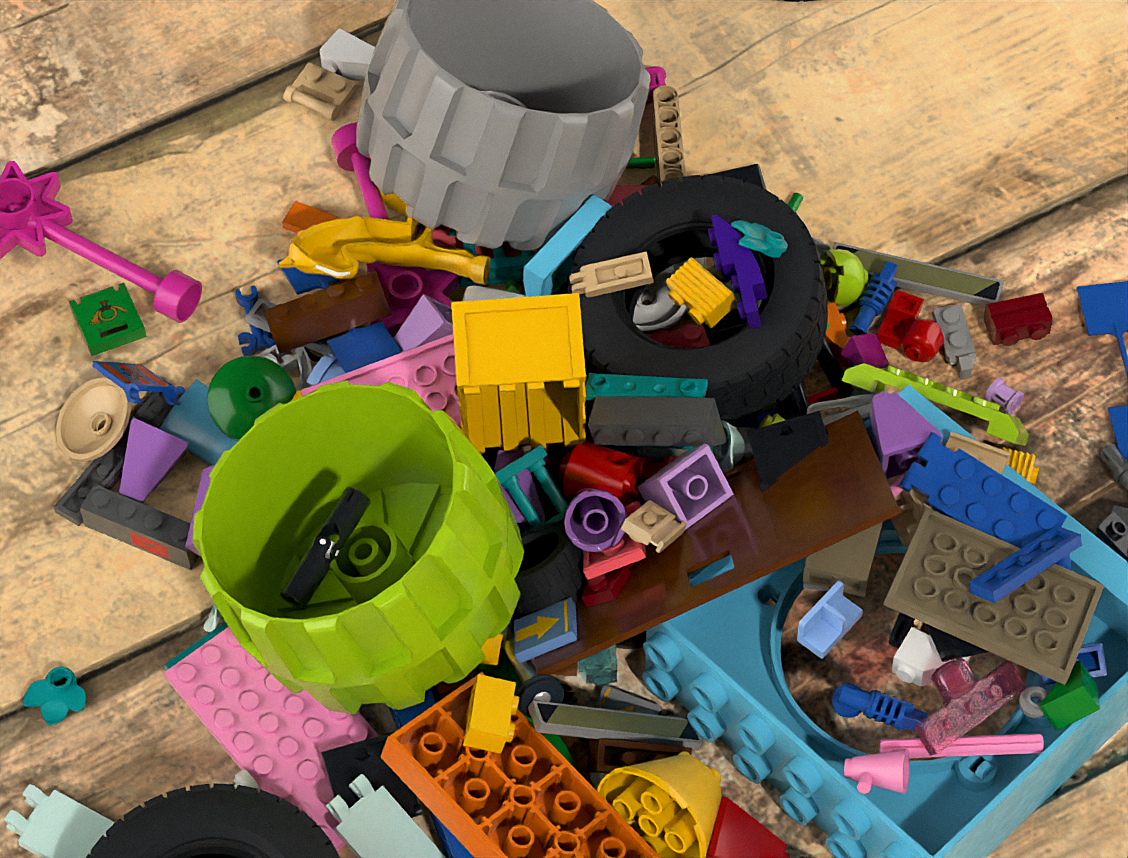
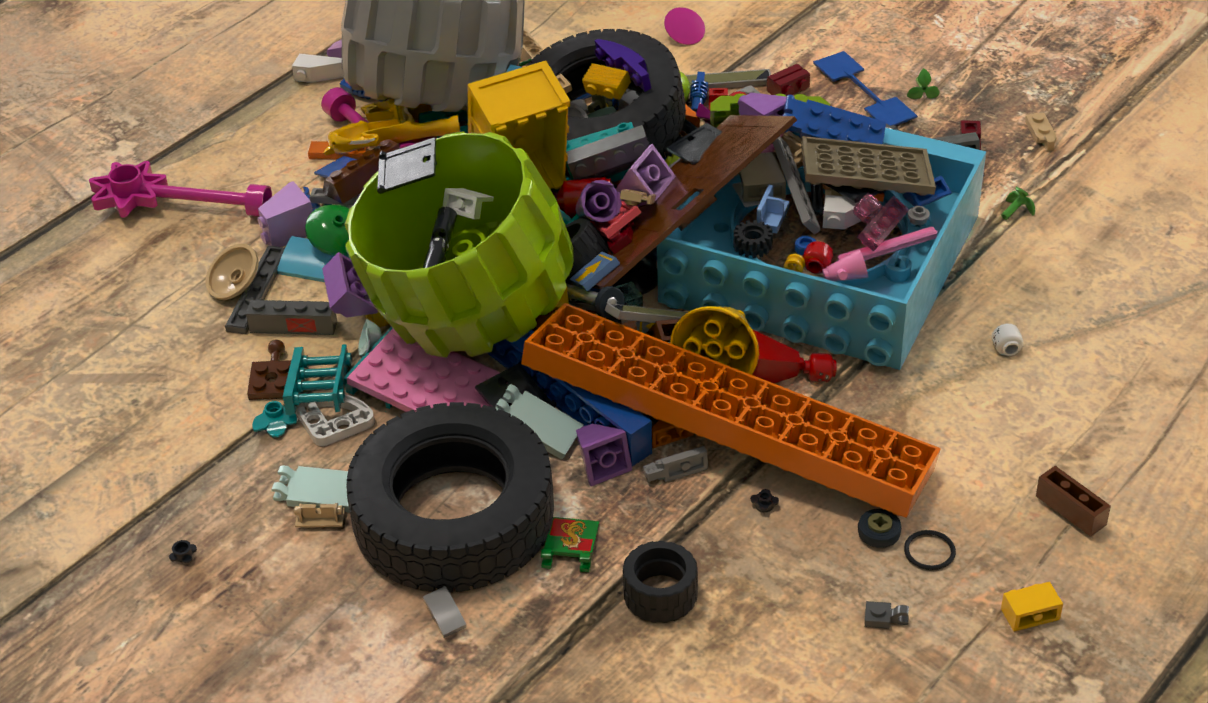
camera: 20 degrees left, 15 degrees down
green container [69,282,147,356] -> none
blue flag [92,361,185,406] -> none
medium lavender slope [119,417,189,504] -> none
tan plate [283,62,357,121] -> none
yellow brick [463,674,519,754] -> none
teal plate [731,220,788,258] -> none
blue hinge [836,682,928,733] -> none
blue piece [969,525,1082,603] -> none
green slope [1038,661,1100,730] -> none
none -> reddish brown plate [247,340,291,400]
none -> lavender slope [257,181,313,247]
none -> teal fence [283,344,352,415]
none -> white beam [296,394,375,446]
none -> container [377,137,437,194]
none -> white panel [443,188,494,219]
none -> dark pink shield [664,7,705,45]
none -> black tyre [733,220,773,258]
none -> light grey tile [773,136,820,234]
none -> yellow bush [784,254,805,273]
none -> red head [803,241,833,274]

